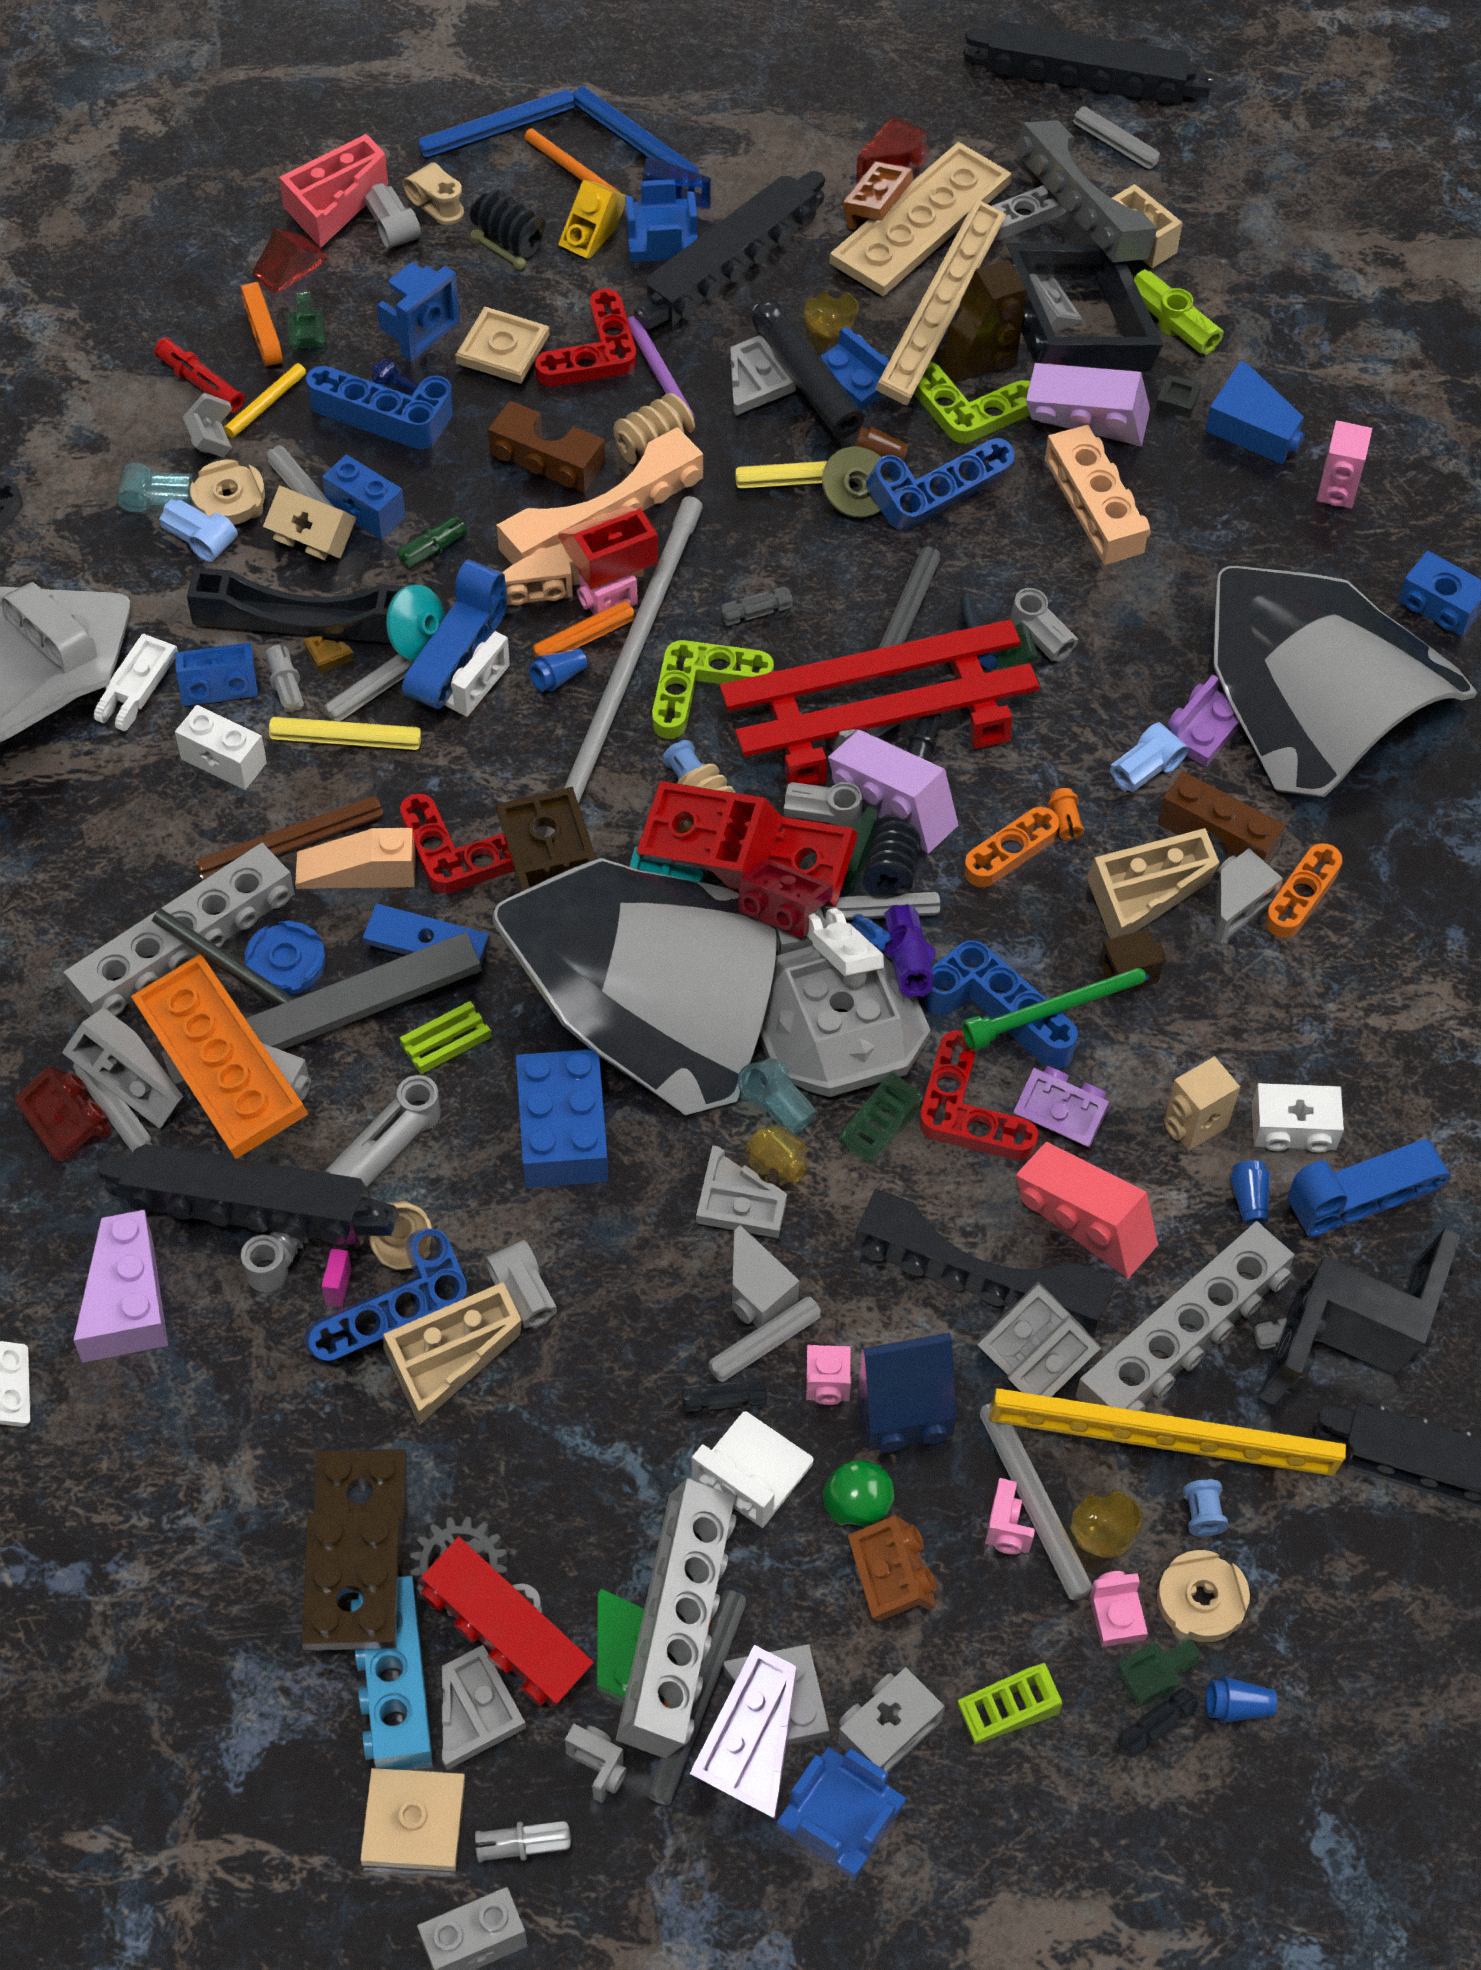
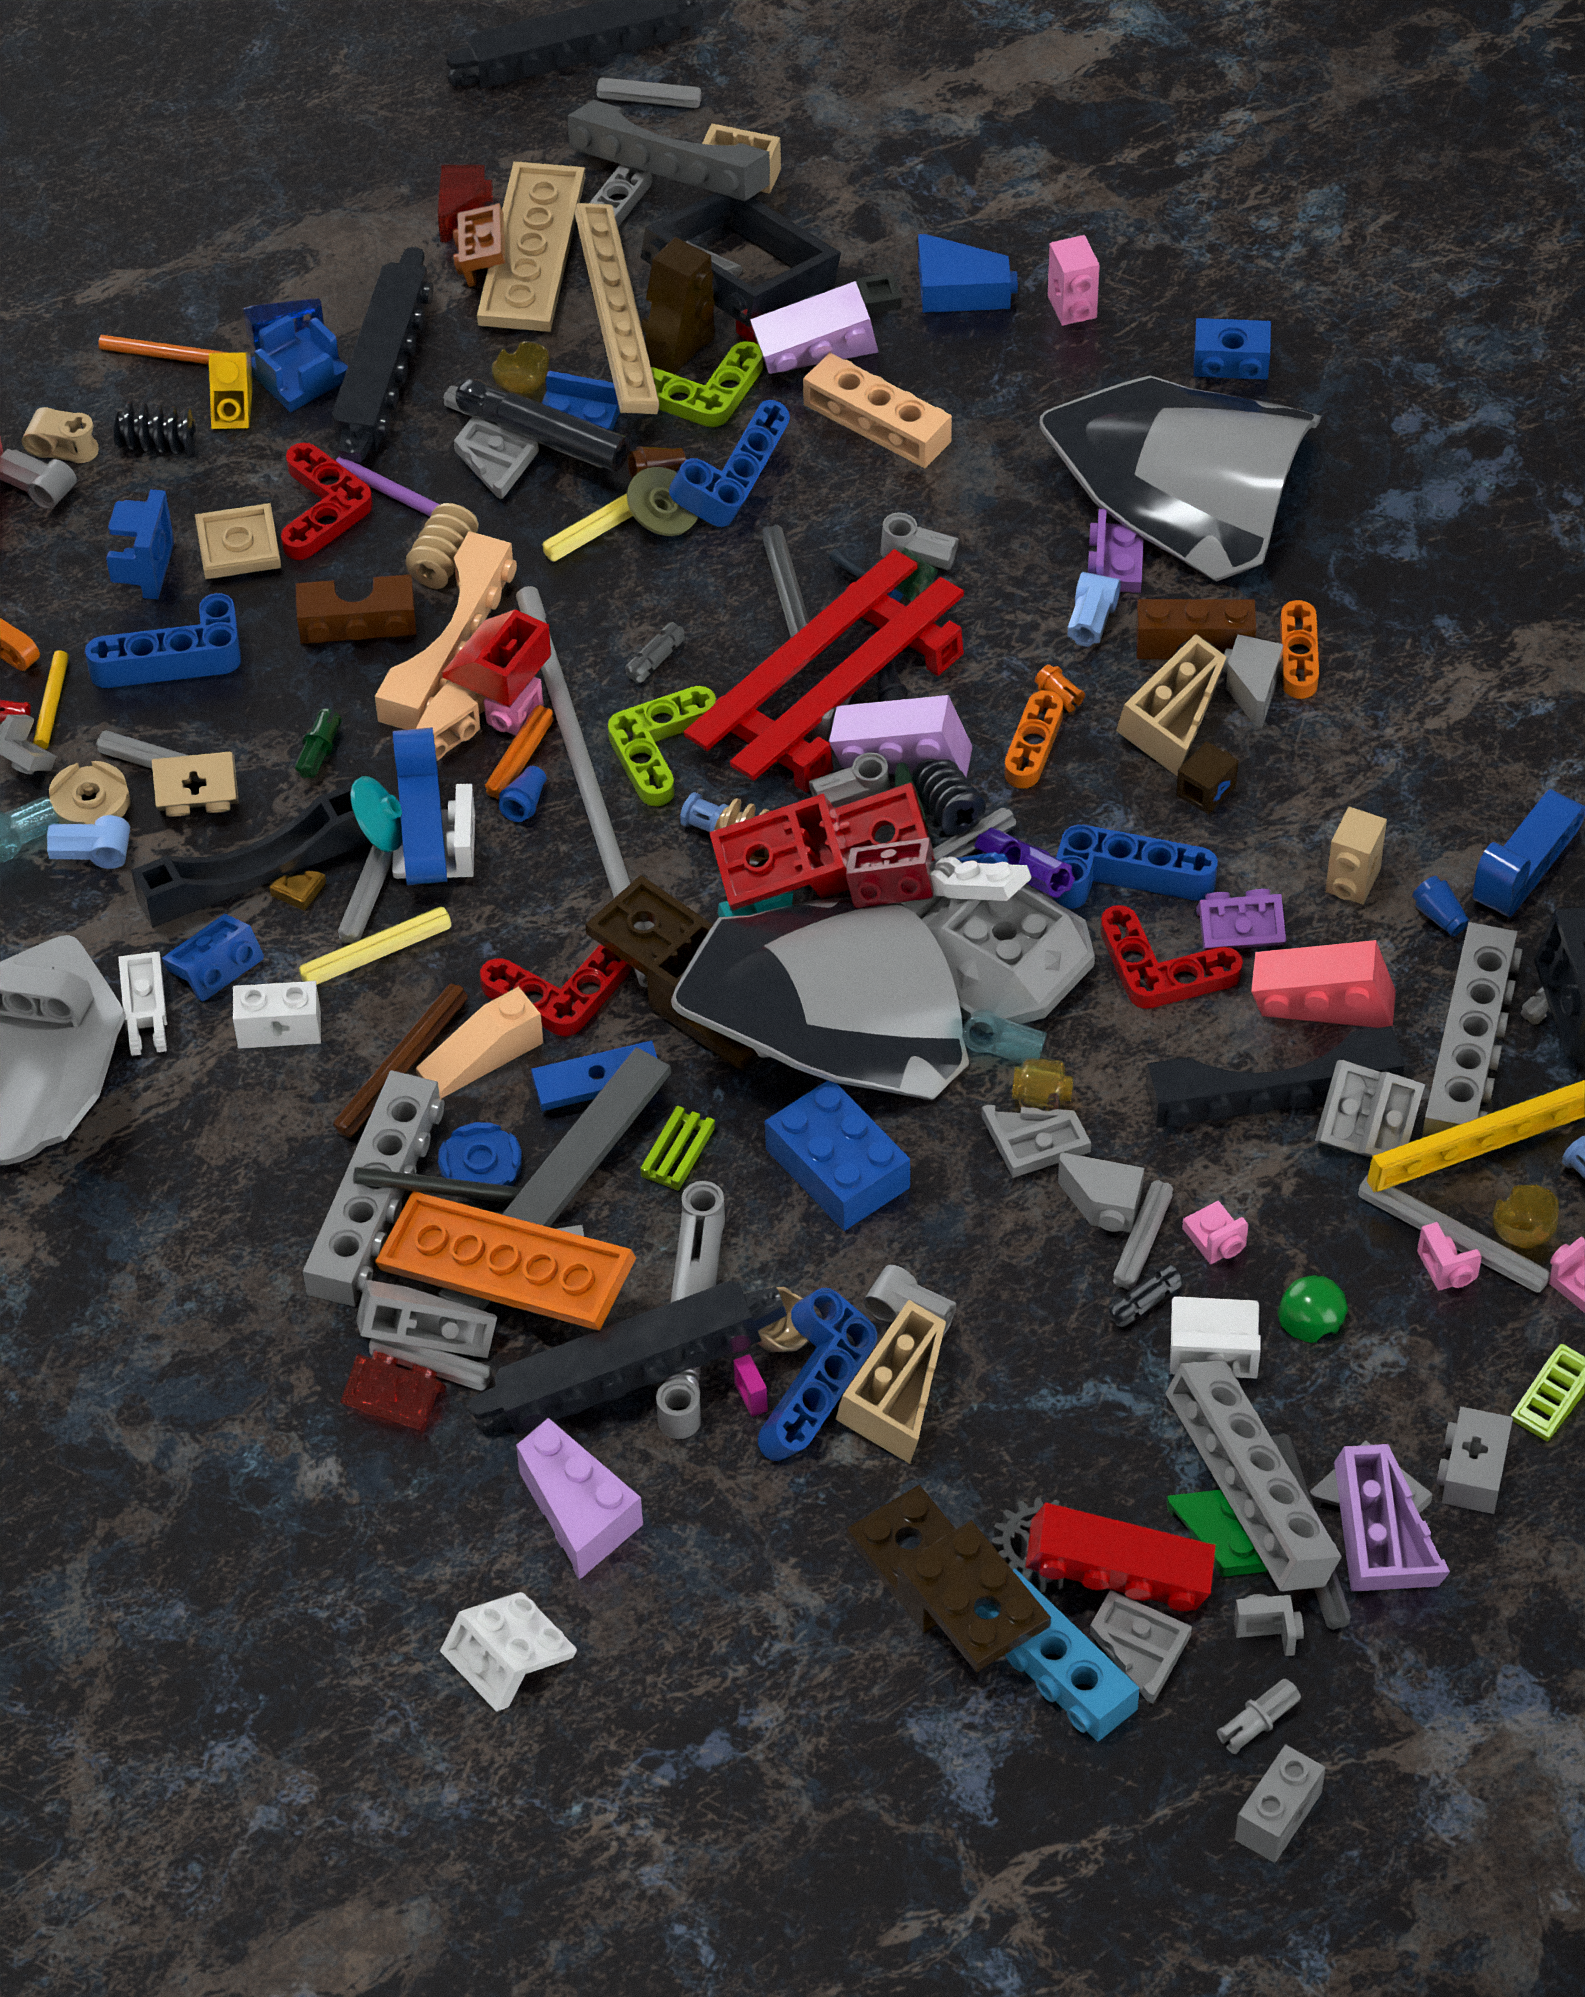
camera: 30 degrees left, 5 degrees down
light grey axle [265,645,304,713] -> none
clear green plate [286,291,326,349] -> none
blue brick [322,454,406,540] -> none
tan plate [360,1768,465,1871] -> none
clear blue hand [372,359,419,392] -> none
blue axle [418,89,575,158] -> none
olive hinge [470,229,527,271] -> none
blue axle [572,86,699,185] -> none
blue panel [776,1746,906,1880] -> none
clear green slope [838,1073,923,1164] -> none
dark orange bracket [848,1515,937,1622] -> none
dark blue slope [857,1332,956,1453] -> none
green piece [961,968,1146,1052] -> none
lime piece [1134,269,1224,356] -> none
white brick [1252,1083,1344,1153] -> none

